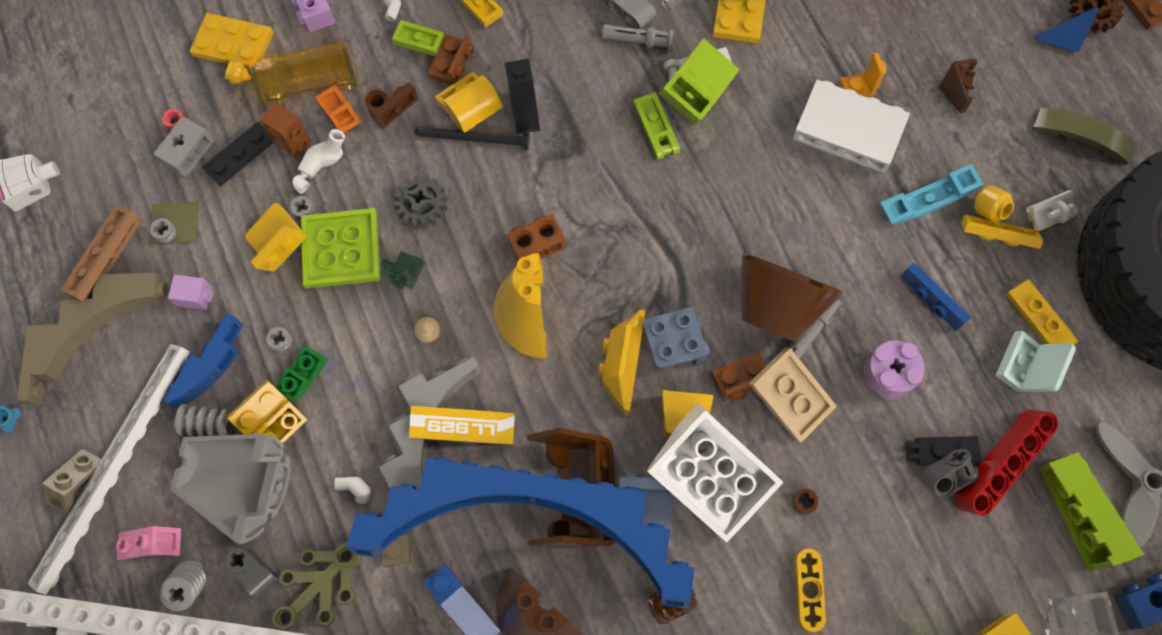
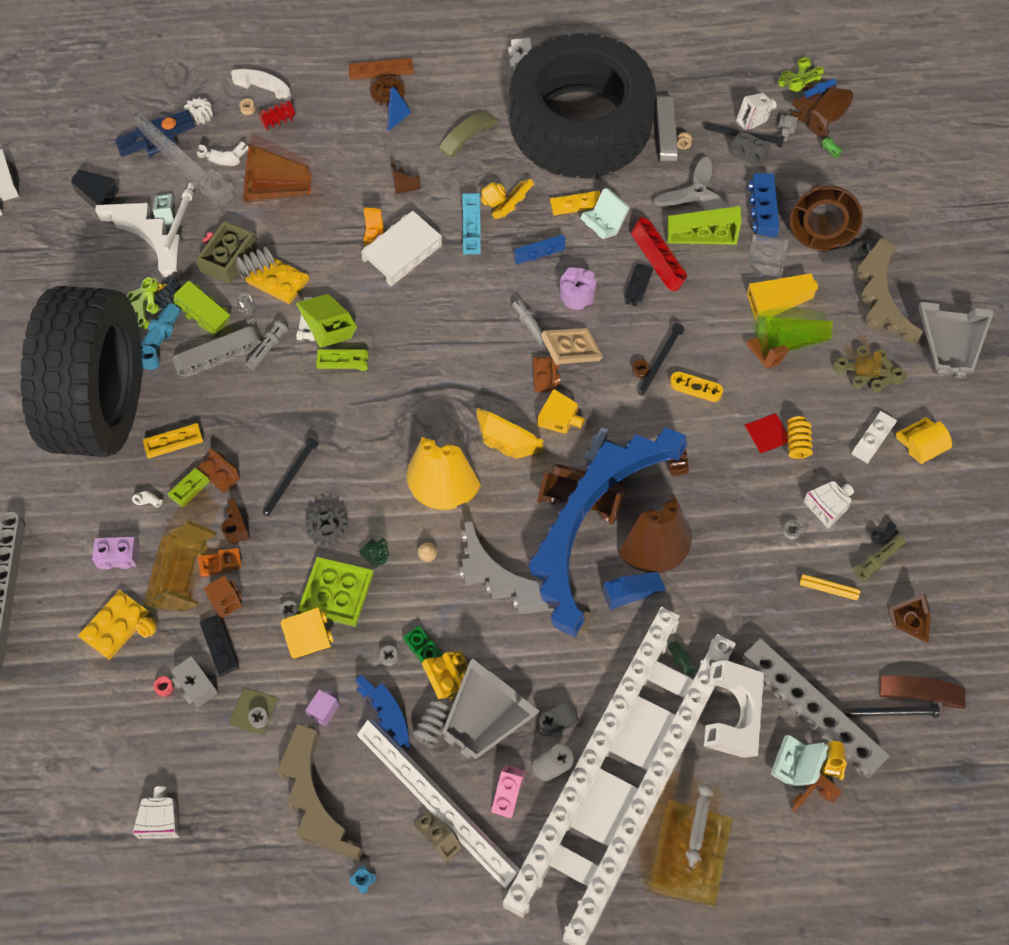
camera: 70 degrees left, 10 degrees down
medium nougat fence [60,205,140,301] -> none
olive plant [272,542,361,630] -> none
white arm [292,129,345,194] -> none
white arm [334,477,371,504] -> none
yellow sticker [409,406,515,445] -> none
yellow brick [434,72,503,133] -> none
black slope [505,58,540,135] -> none
dark orange brick [507,214,566,262] -> none
sand blue bracket [643,307,710,369] -> none
white slope [647,403,783,542] -> none
reddish brown cone [742,253,843,341] -> none
dark grey piece [921,449,980,498] -> none
white hips [1026,190,1078,231] -> none
none -> black bar [638,323,685,396]

